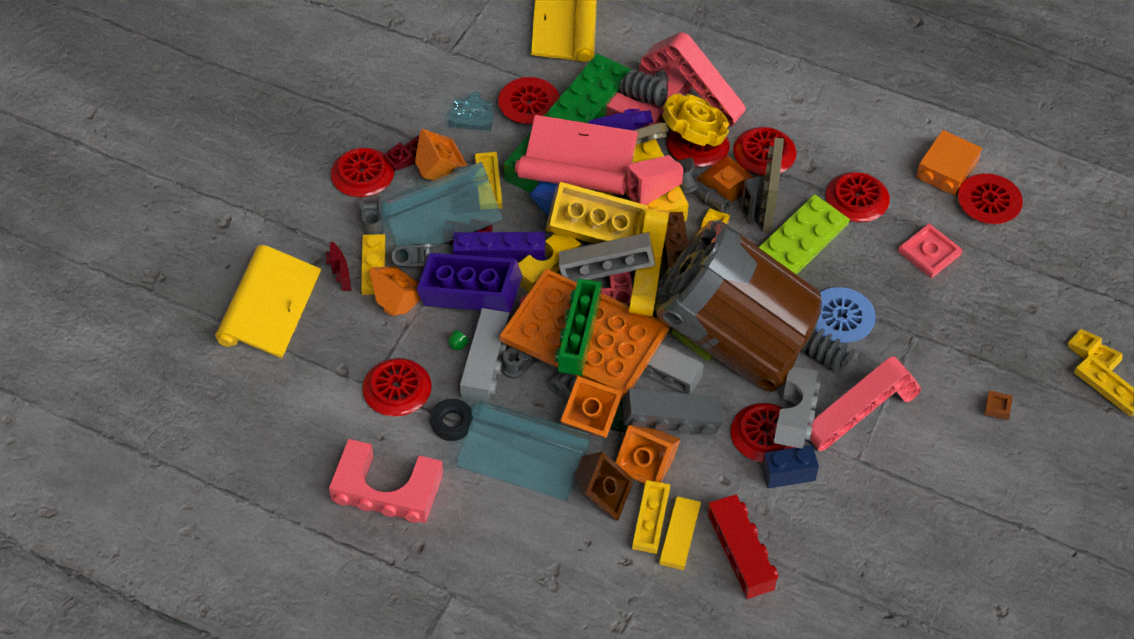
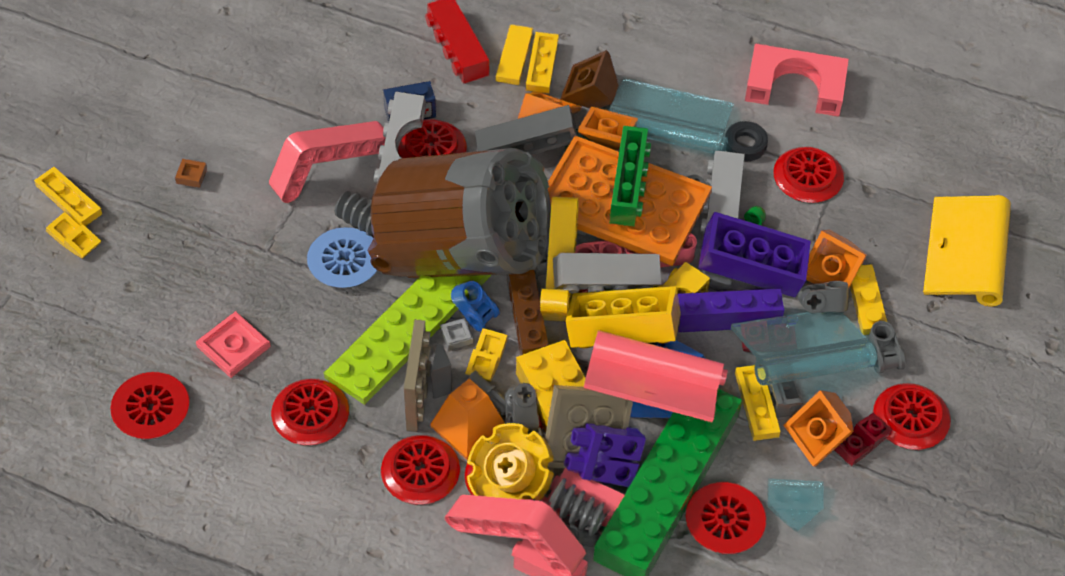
camera: 175 degrees right, 0 degrees up
dark red slope [326,242,352,291] -> none
coral slope [626,155,683,205] -> none
orange brick [916,130,982,196] -> none

